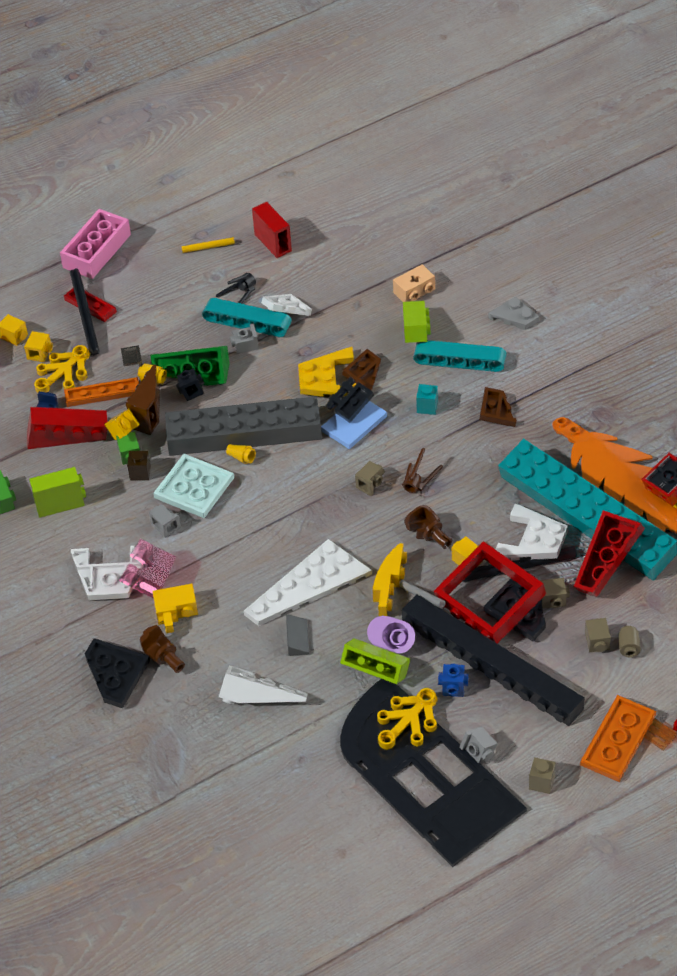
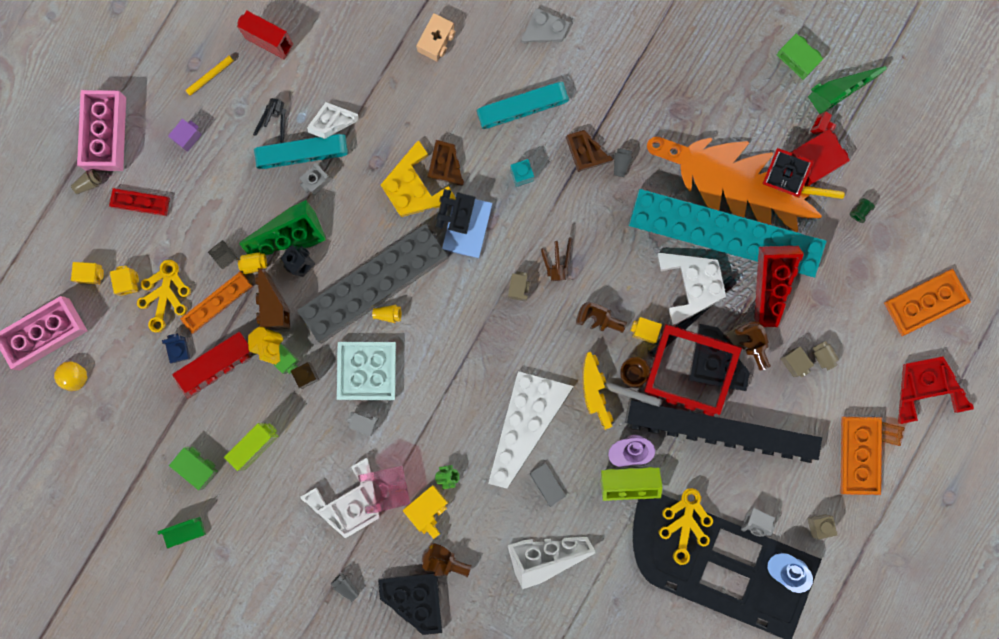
camera: 35 degrees left, 35 degrees up
black axle [70,268,100,356] -> none
lime brick [403,301,431,343] -> none
blue brick [438,664,469,697] -> none
none -> dark tan cone [71,169,102,194]
none -> medium lavender brick [168,119,202,152]
none -> dark grey cone [331,573,360,602]
none -> bright green gear [435,465,459,490]
none -> dark grey cone [613,148,633,177]
none -> reddish brown hair [620,357,650,387]
none -> reddish brown piece [734,321,771,370]
none -> light blue piece [768,553,813,593]

